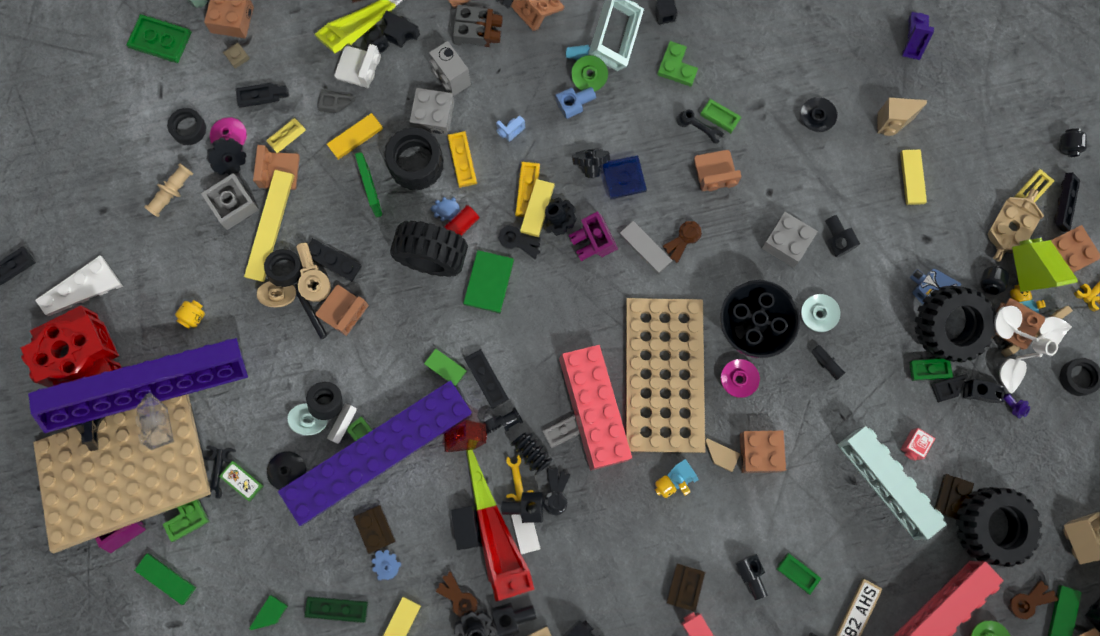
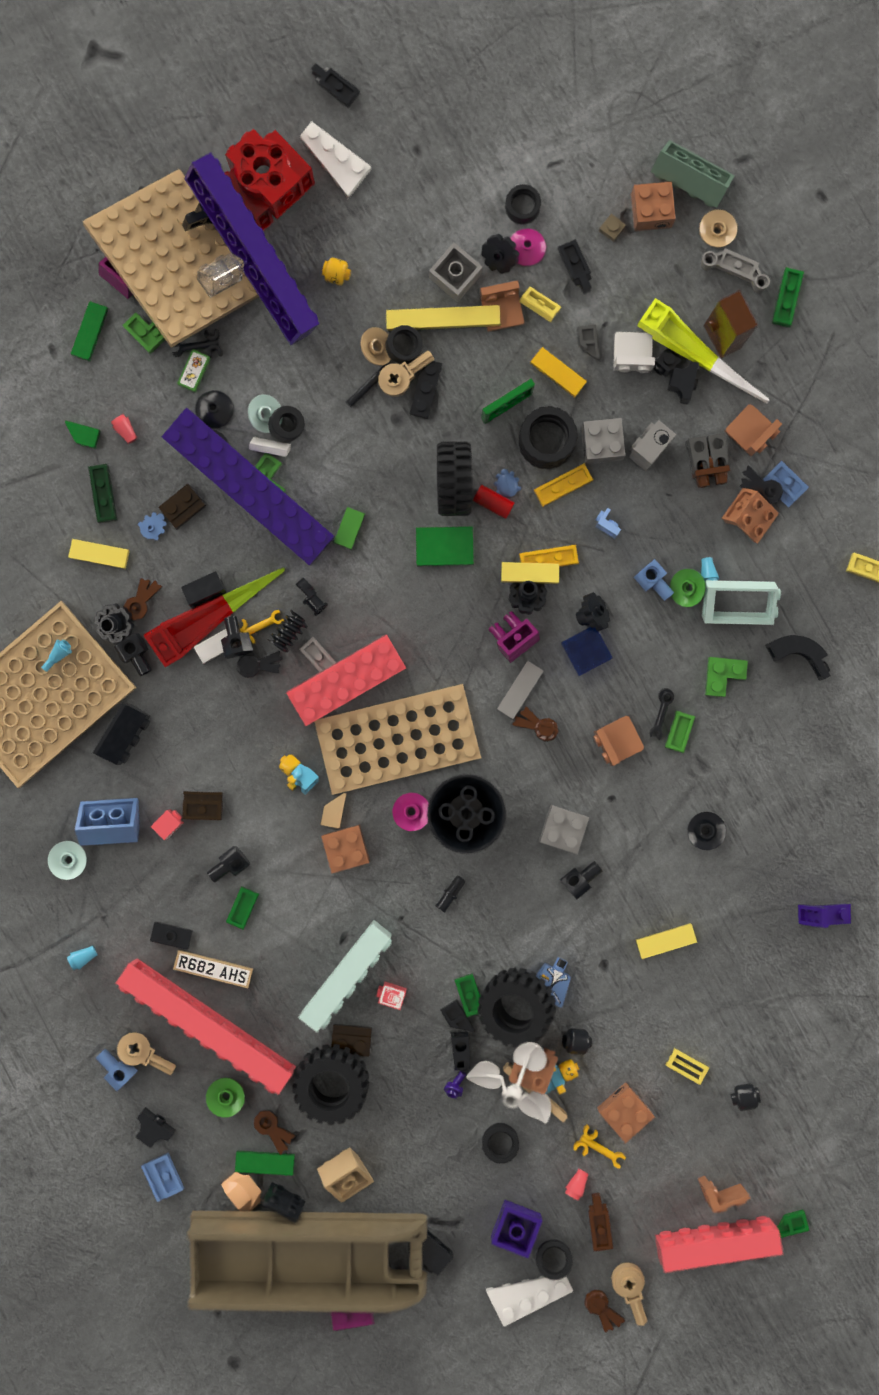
camera: 75 degrees right, 10 degrees up
green tile [126,14,192,63] -> none
tan piece [144,163,194,217] -> none
nougat bracket [316,285,369,336] -> none
clear red slope [444,420,487,452] -> none
black plate [464,349,509,409] -> none
black piece [498,225,541,259] -> none
light aqua dish [801,294,840,332] -> none
tan slope [877,98,927,136] -> none
tan plate [988,188,1044,262] -> none
lime slope [1012,238,1078,292] -> none
black plate [1054,172,1080,232] -> none
none -> coral cone [111,414,137,444]

